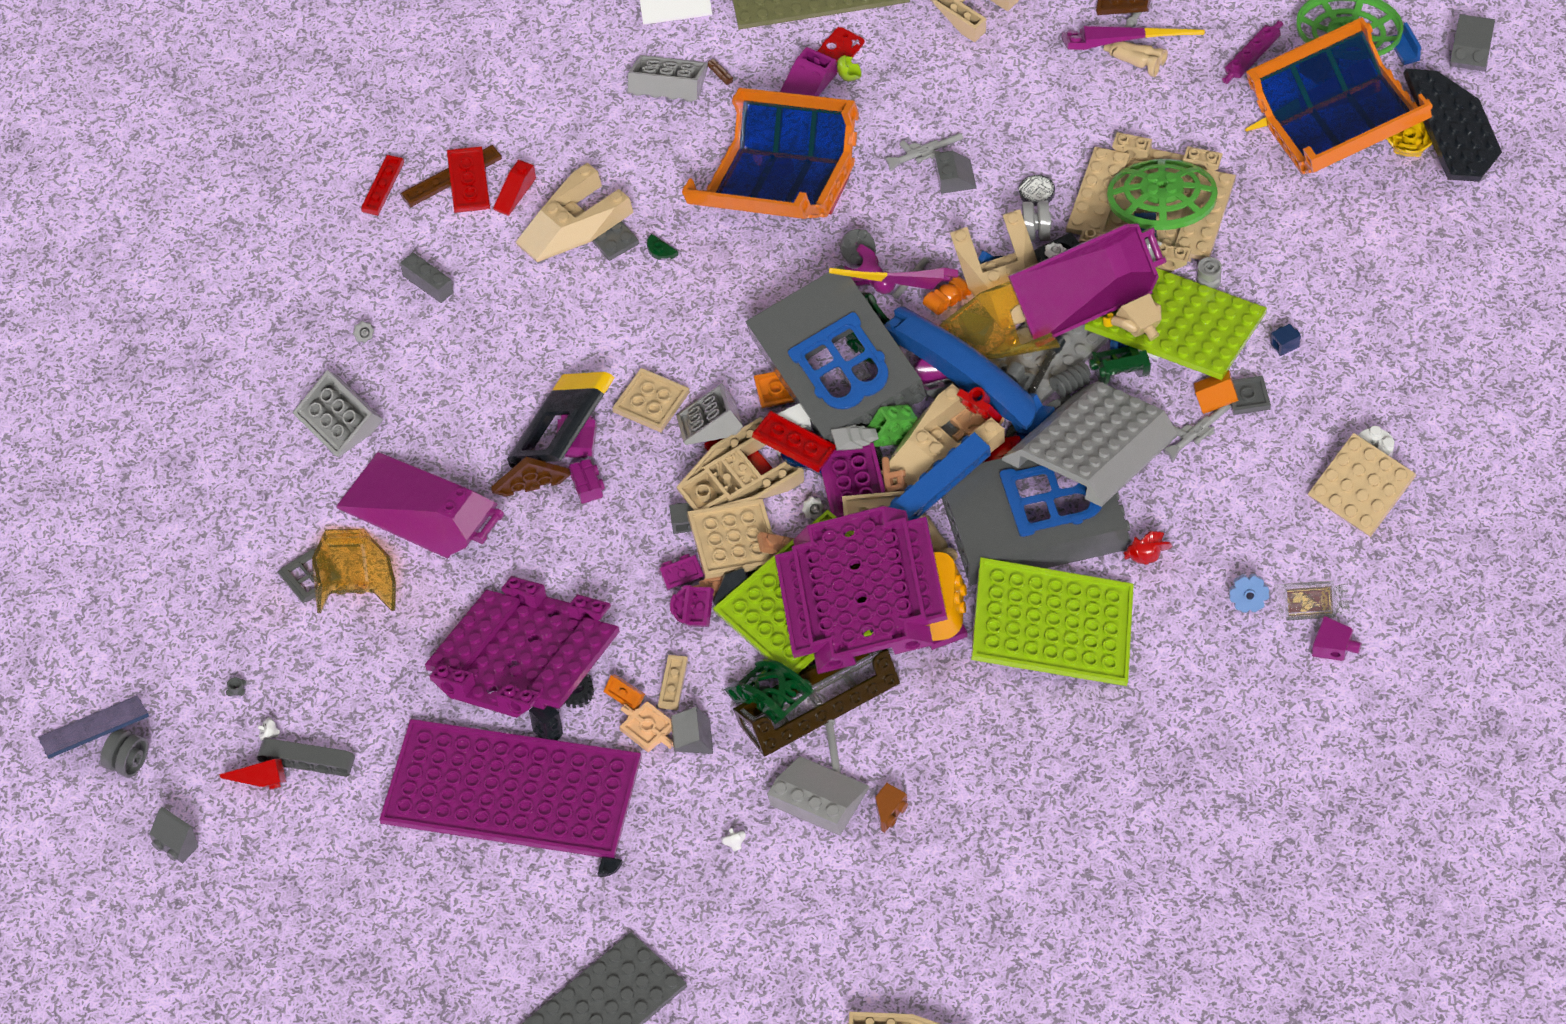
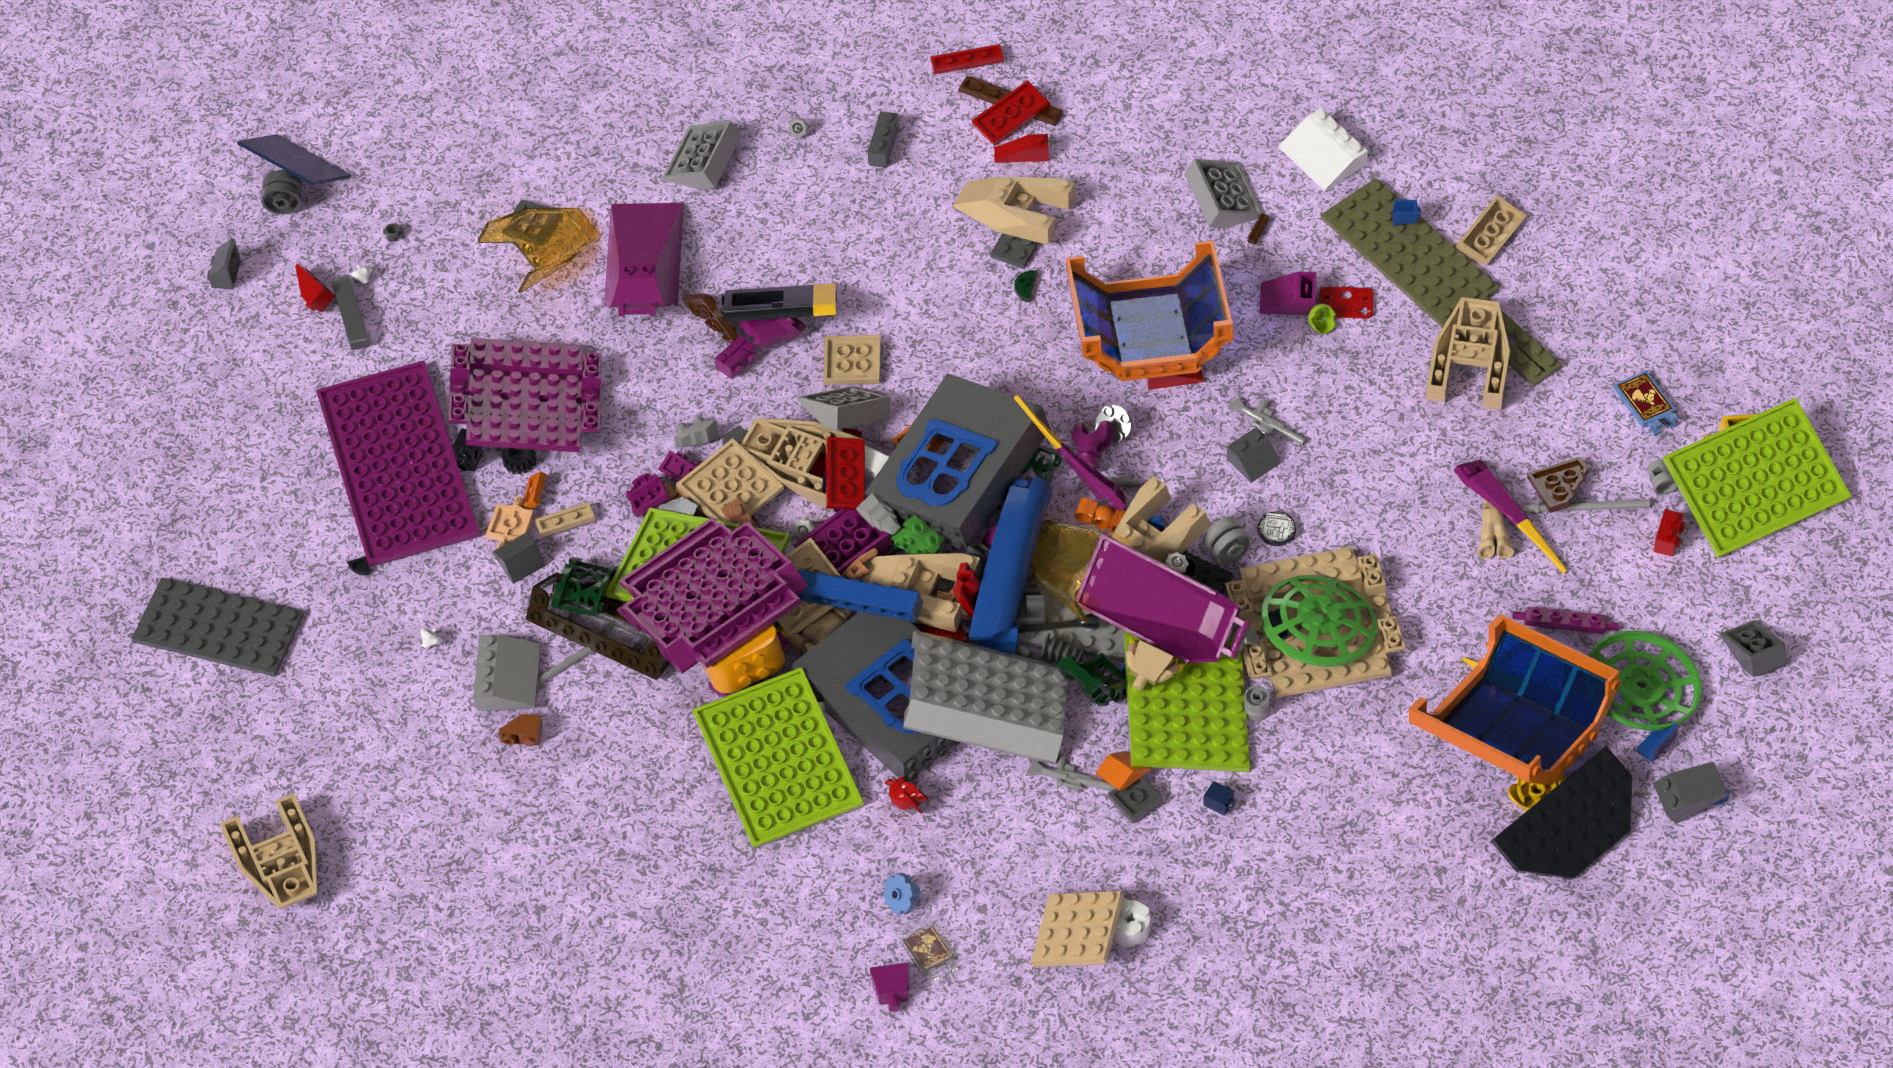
camera: 60 degrees right, 0 degrees up
none -> light grey connector [674,417,720,448]

